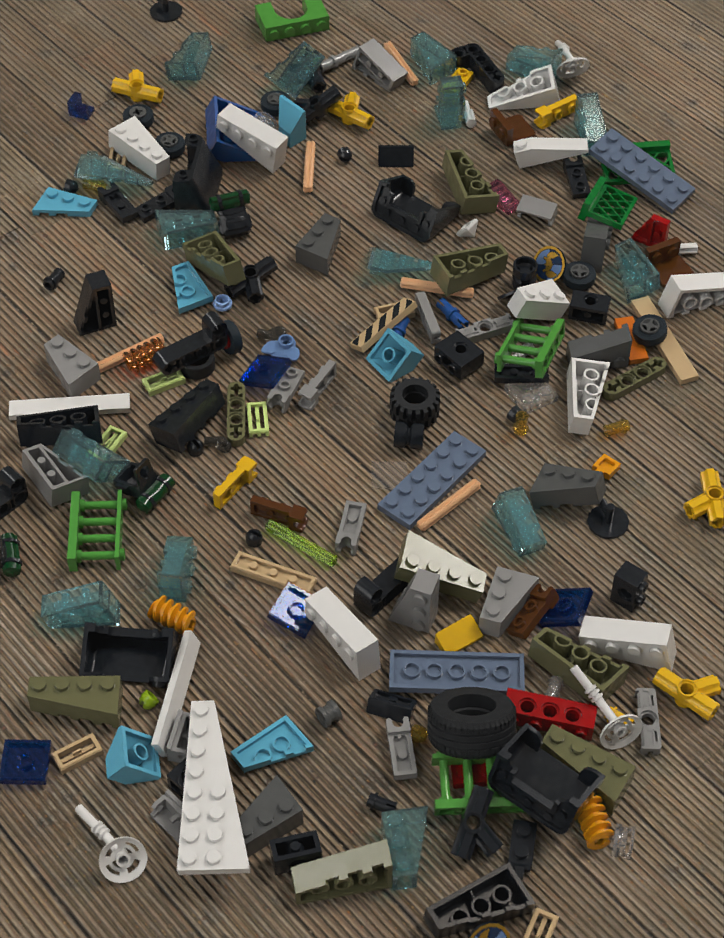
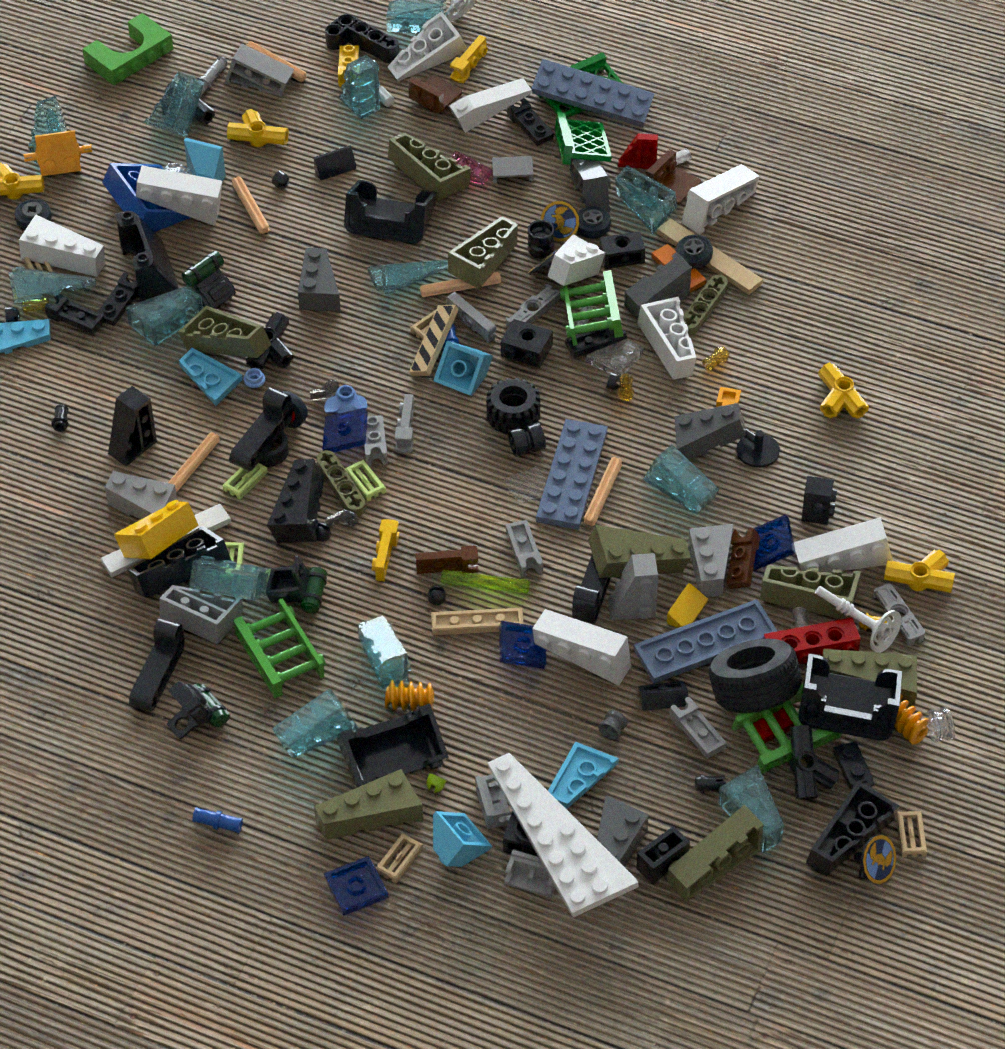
camera: 25 degrees left, 0 degrees up
white dish [75,804,147,883] -> none
clear orange piece [122,337,165,373] -> none
white tile [151,630,201,757] -> none
black wheel [155,132,186,159] -> none
black wheel [260,90,291,117] -> none
black piece [293,85,342,125] -> none
clear light blue wedge [410,31,457,86] -> none
clear yellow hinge [411,724,428,743] -> none
blue pin [436,298,469,329] -> none
white slope [456,218,478,237] -> none
clear light blue wedge [574,92,607,156] -> none
none -> light orange plate [23,130,92,176]
none -> yellow wedge [114,500,199,559]

